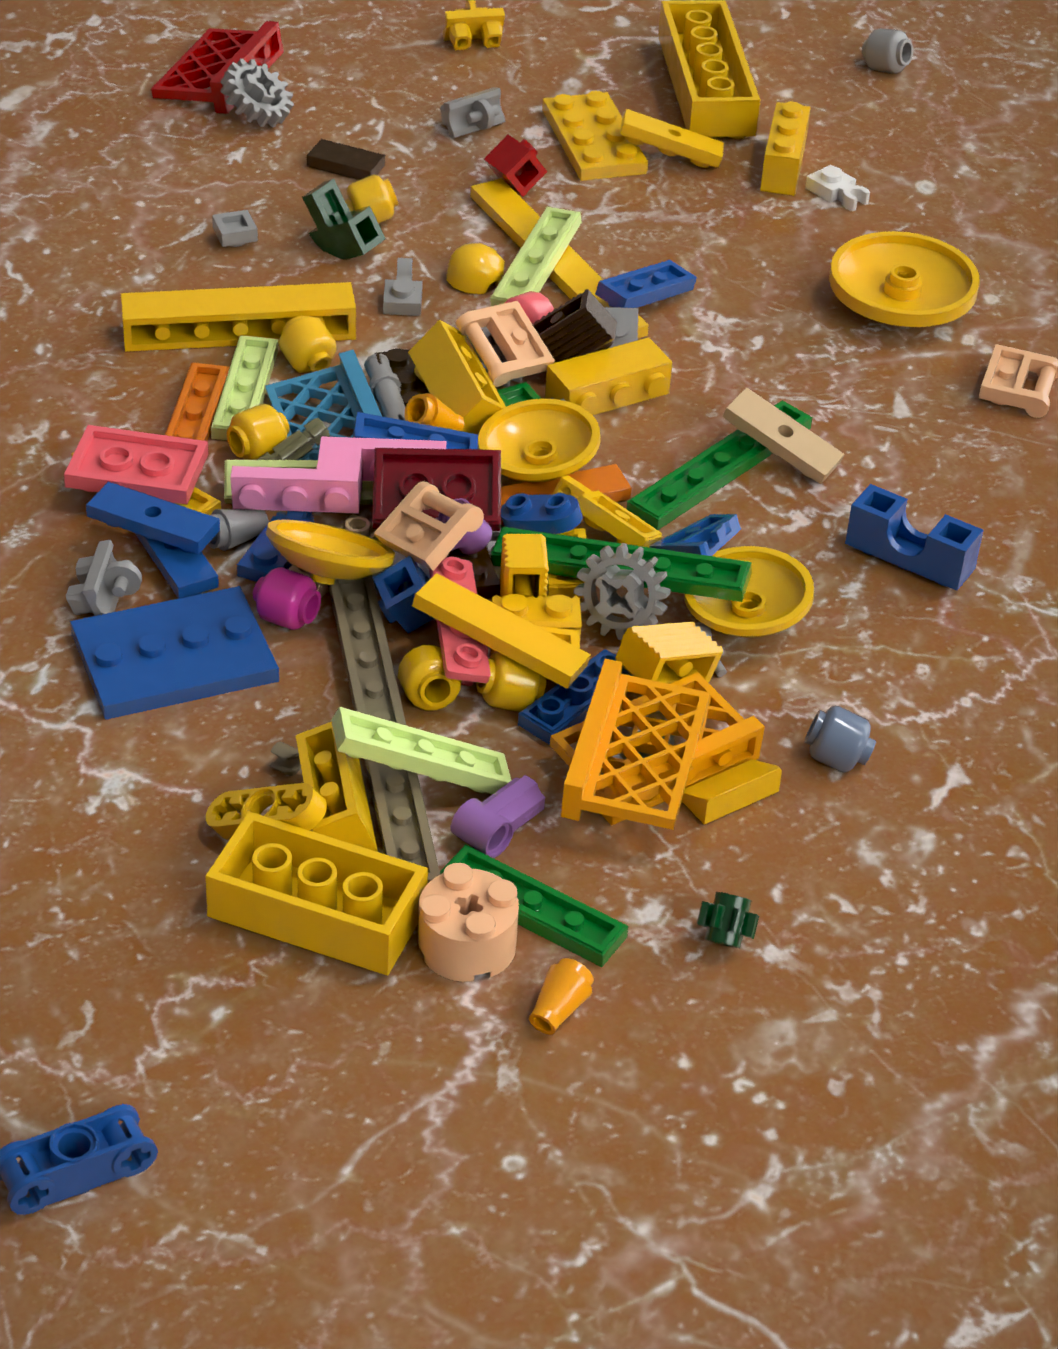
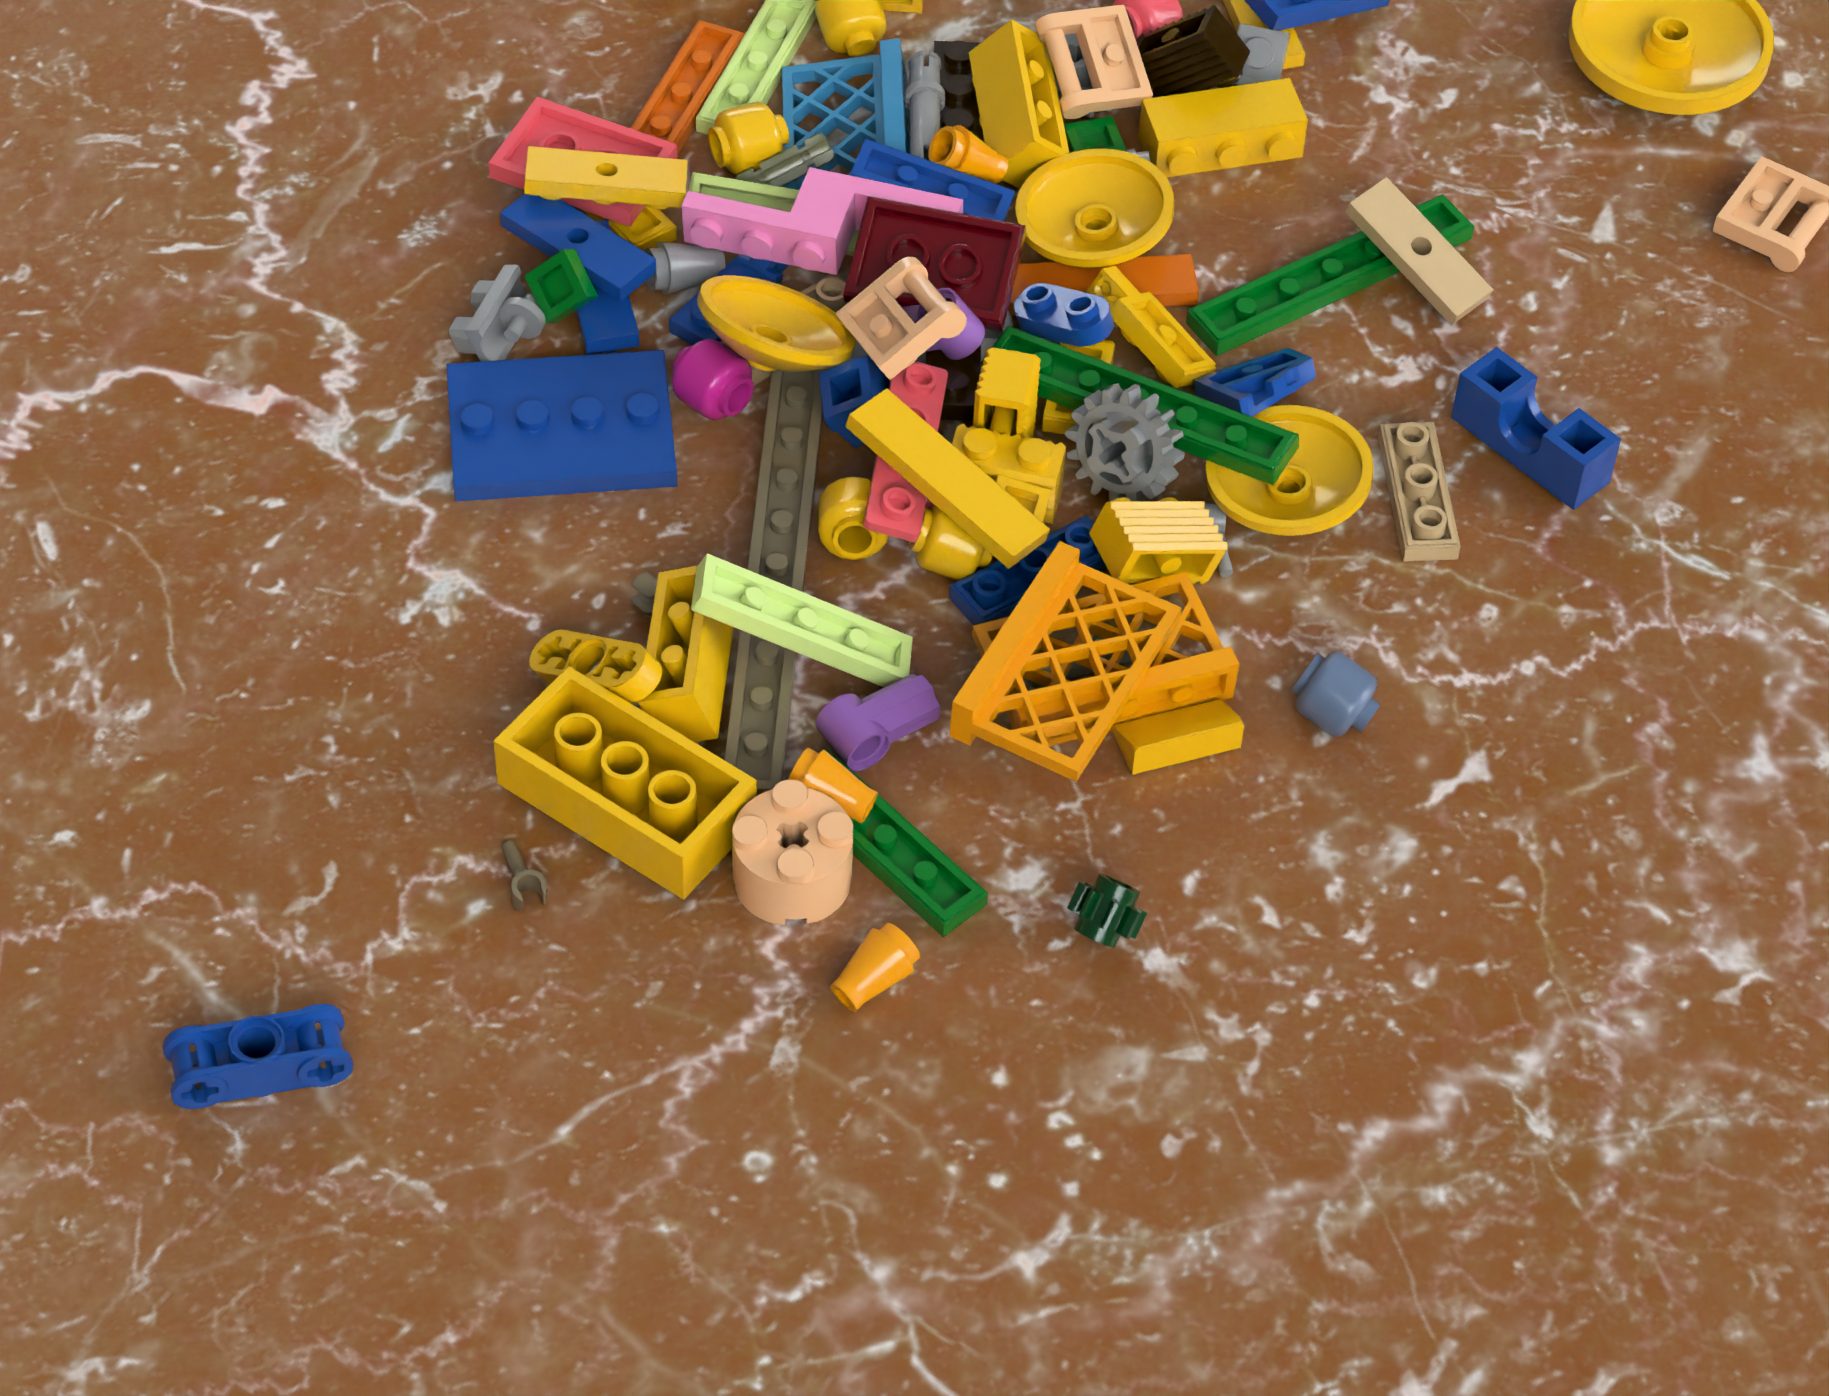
camera: 15 degrees right, 10 degrees up
none -> dark tan hand [502,840,547,911]
none -> yellow tile [524,146,688,209]
none -> green plate [524,249,598,323]
none -> light orange cone [788,747,878,824]
none -> tan tile [1378,422,1461,562]

